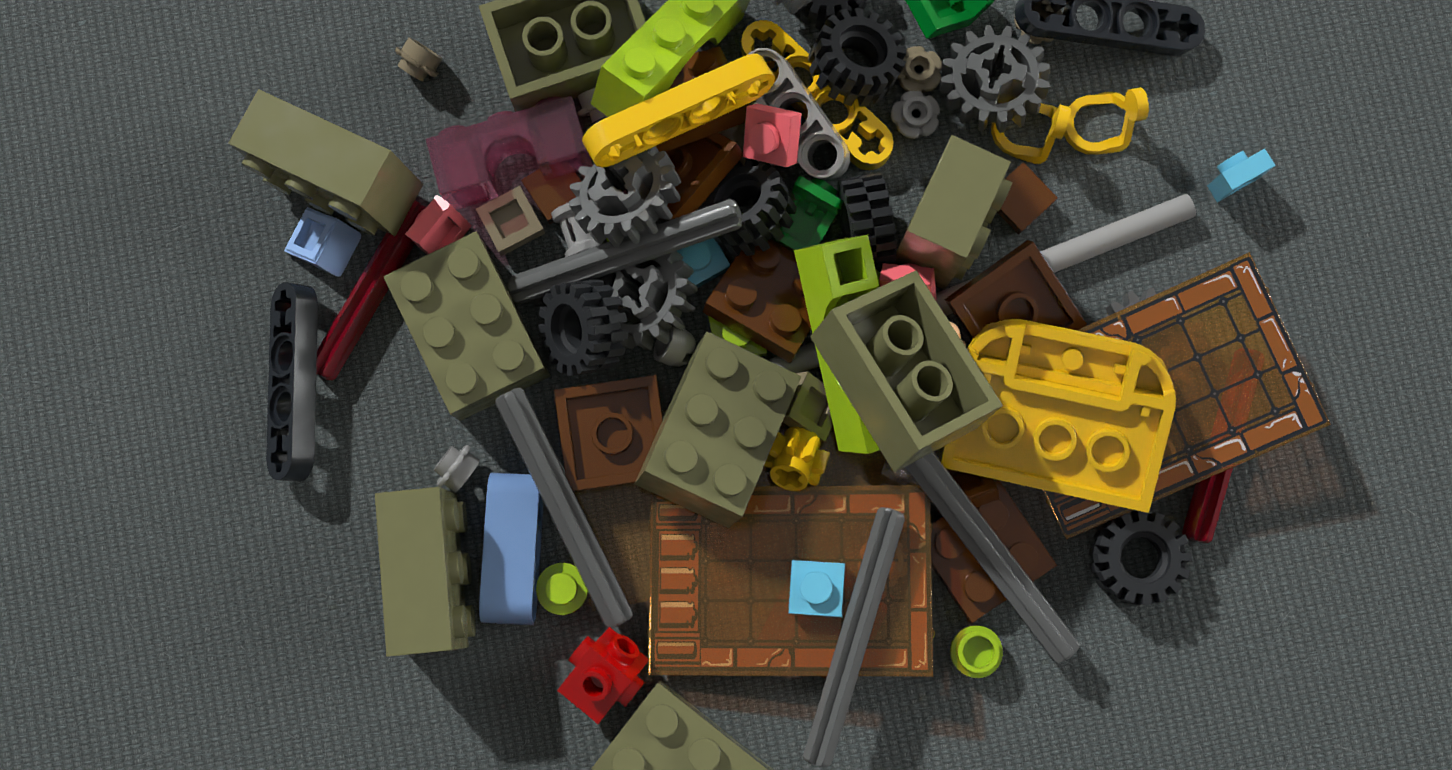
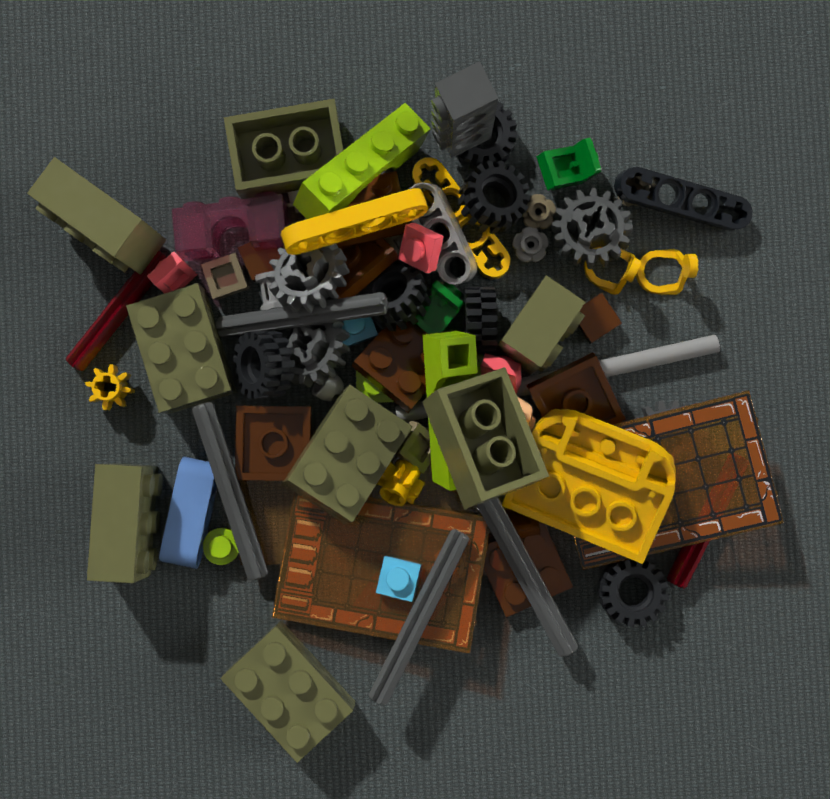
camera: 10 degrees right, 5 degrees up
black beam [266,282,318,482] -> none
light blue slope [284,207,361,277] -> none
dark tan plate [395,37,443,82] -> none
light grey plate [433,445,480,493] -> none
red brick [557,627,650,724] -> none
lime plate [950,625,1003,678] -> none
medium azure plate [1207,148,1276,203] -> none
none -> yellow gear [85,364,135,411]

